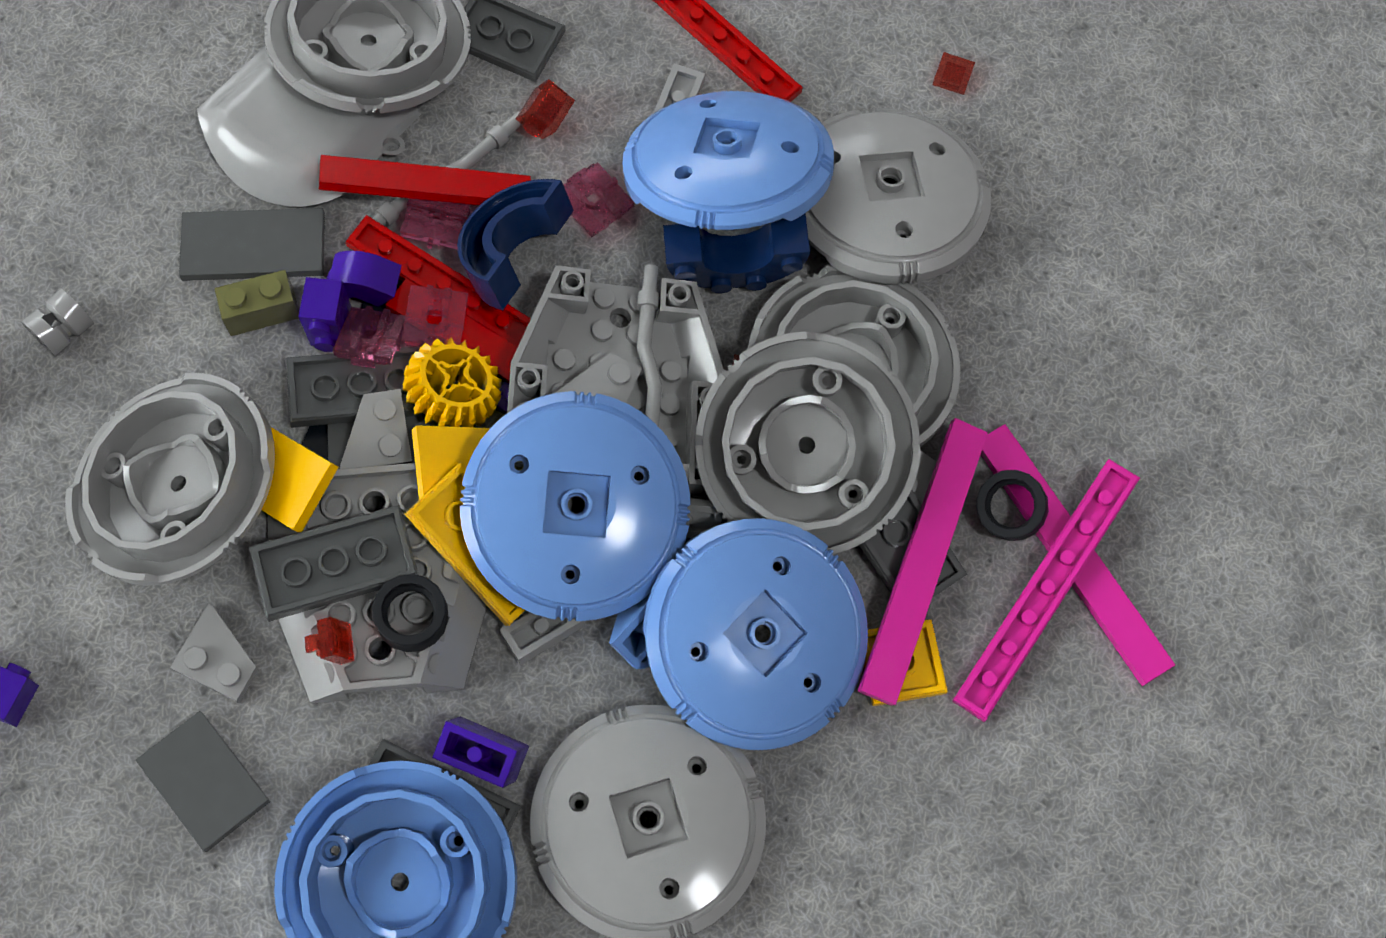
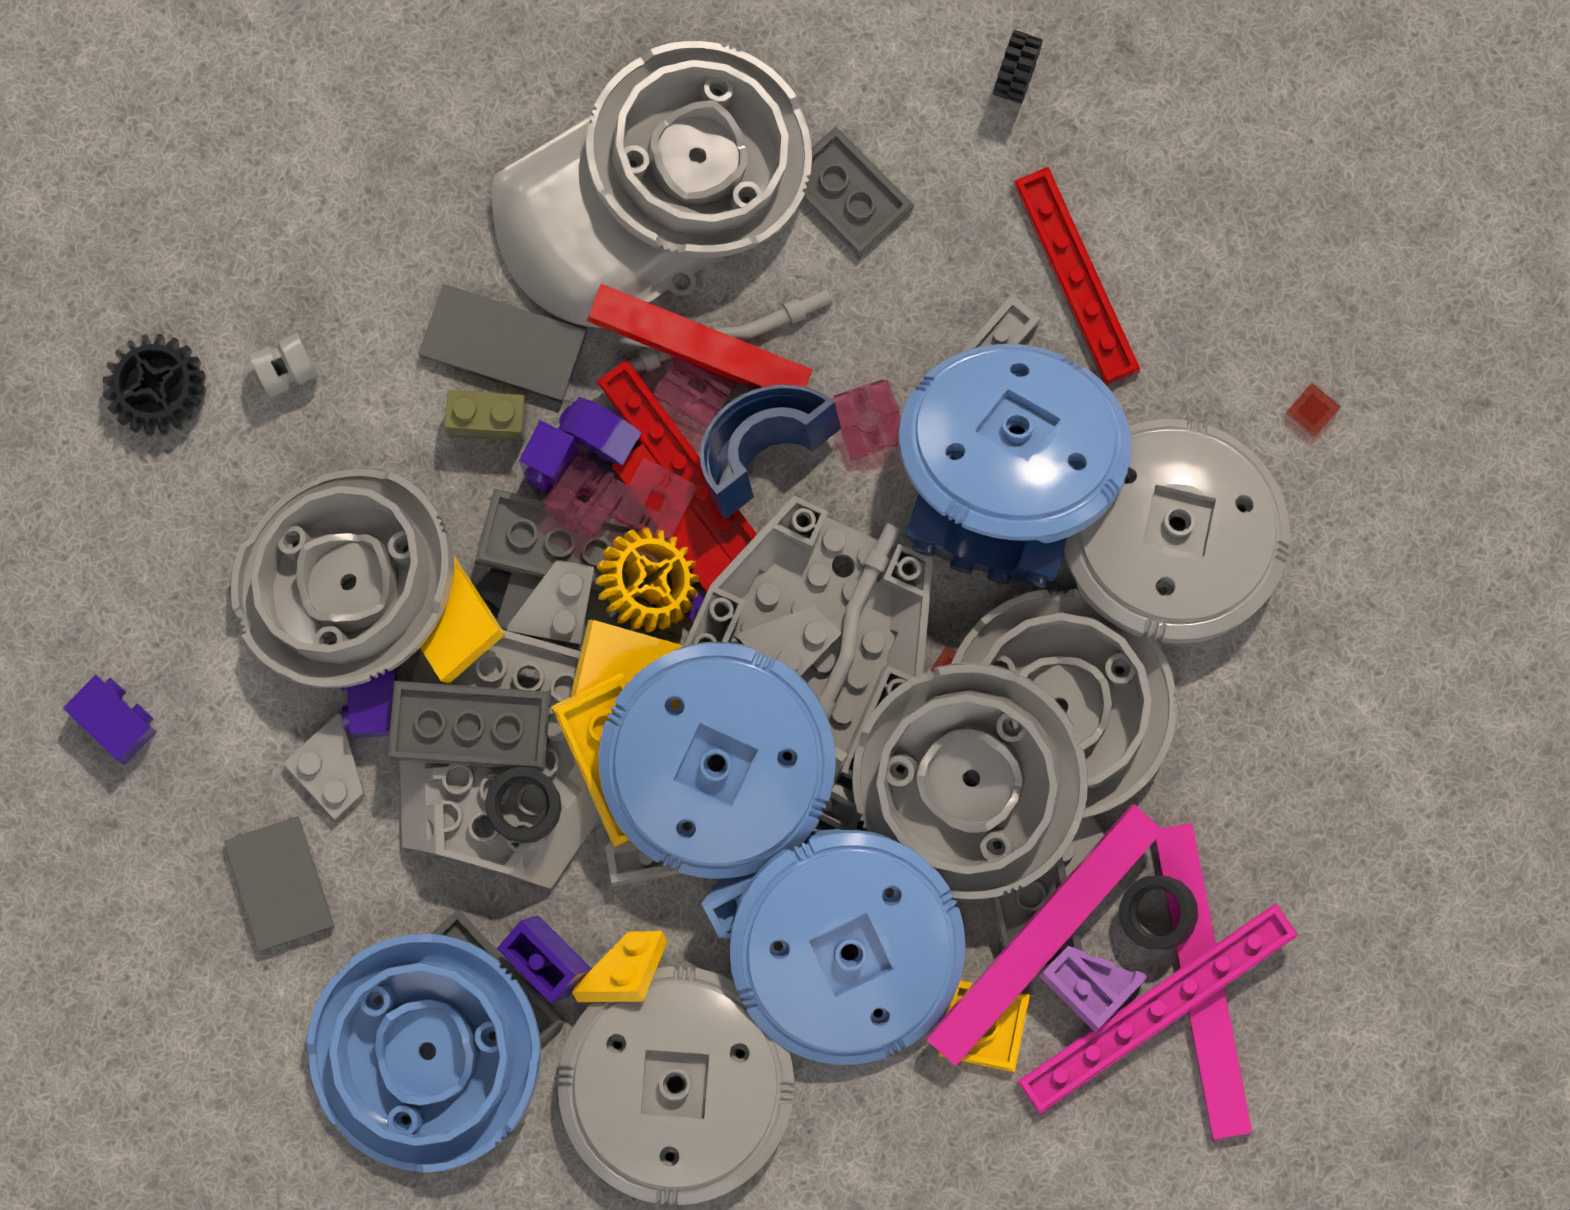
camera: 30 degrees right, 10 degrees up
clear red tile [304,617,354,665] -> none
clear red brick [516,79,575,139] -> none
none -> dark purple brick [341,667,398,738]
none -> yellow wing [572,931,668,1002]
none -> medium lavender wing [1039,946,1147,1032]

